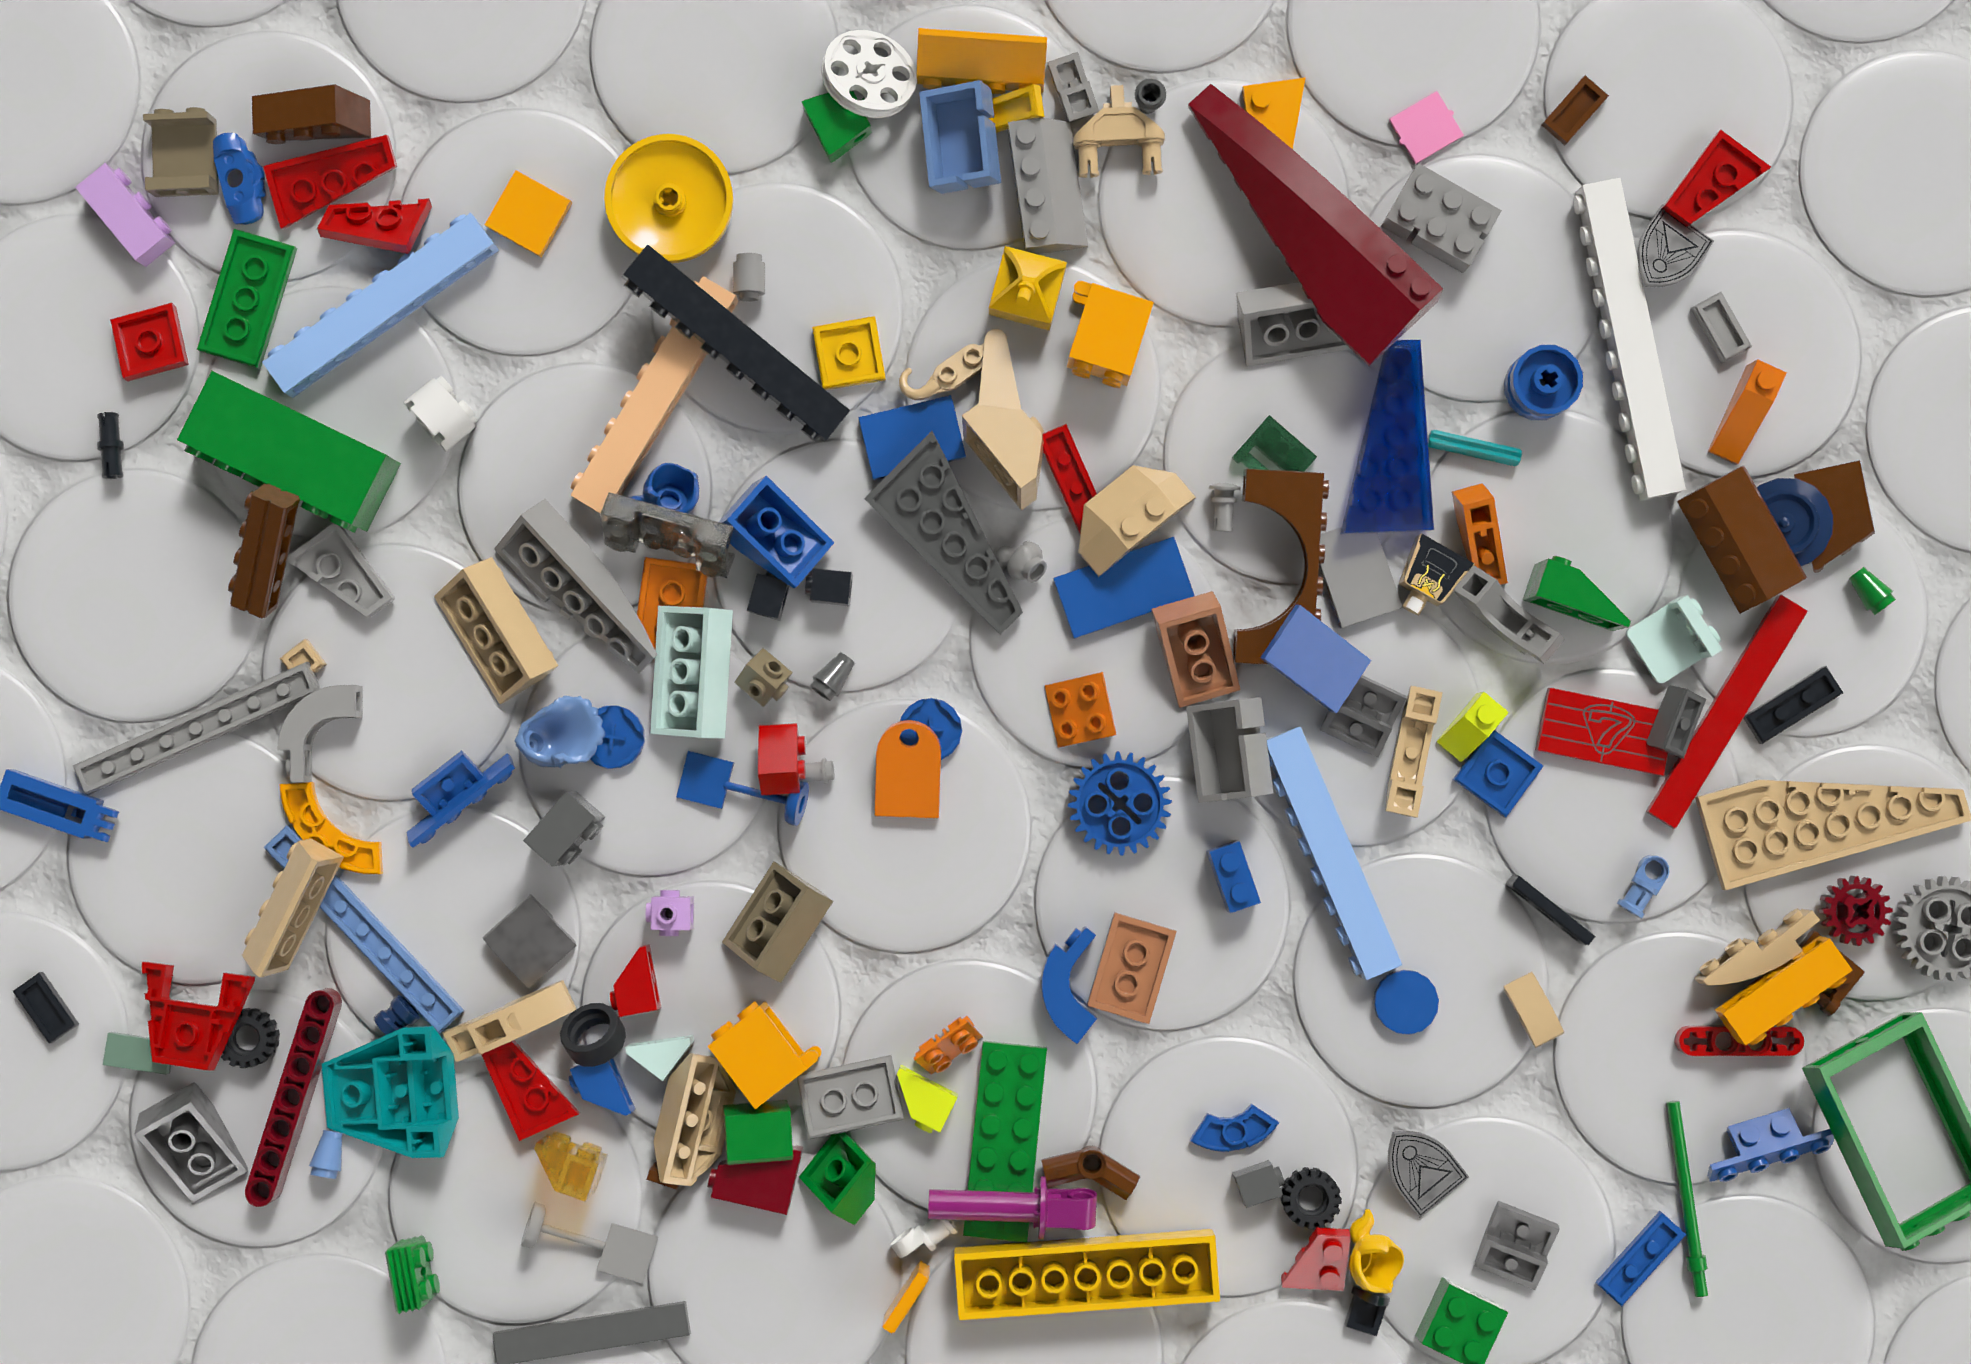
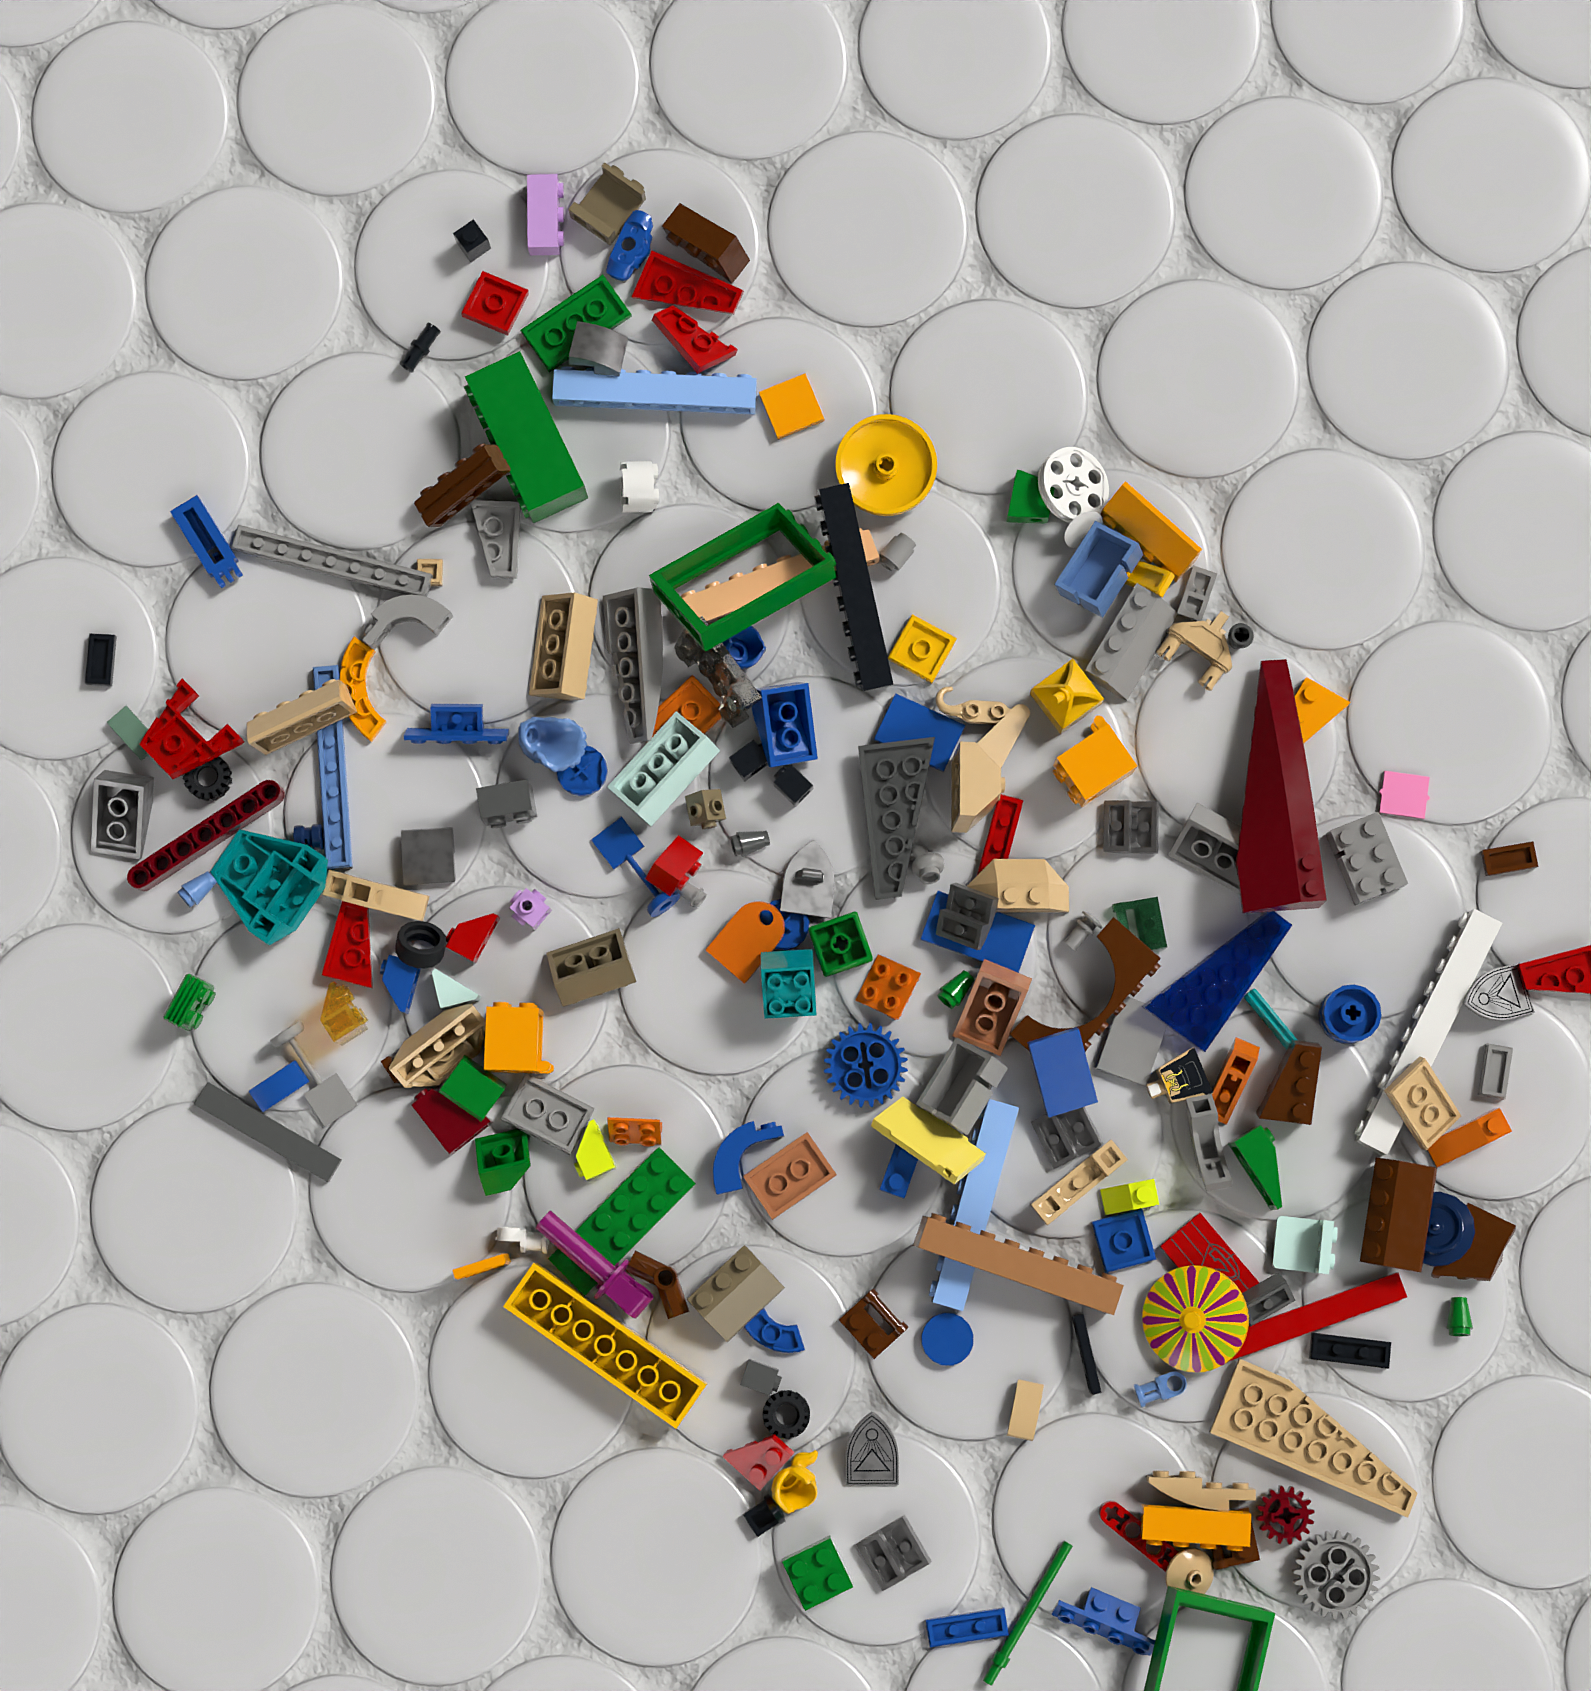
camera: 45 degrees right, 5 degrees down
none -> blue slope [249,1060,310,1112]
none -> black brick [453,219,491,262]
none -> flat silver slope [569,321,628,376]
none -> green window [649,503,836,652]
none -> dark tan slope [687,1245,785,1342]
none -> teal brick [761,949,817,1019]
none -> shield [780,840,834,919]
none -> green brick [808,911,873,977]
none -> reddish brown plate [839,1288,909,1359]
none -> light yellow piece [871,1097,986,1184]
none -> medium nougat brick [913,1213,1124,1315]
none -> flat silver slope [936,883,999,950]
none -> green cone [937,970,975,1009]
none -> white sticker [1064,511,1103,548]
none -> flat silver slope [1103,800,1159,854]
none -> dish [1142,1265,1249,1373]
none -> tan dish [1165,1548,1214,1594]
none -> reddish brown wedge [1256,1040,1322,1125]
none -> tan tile [1384,1056,1461,1150]

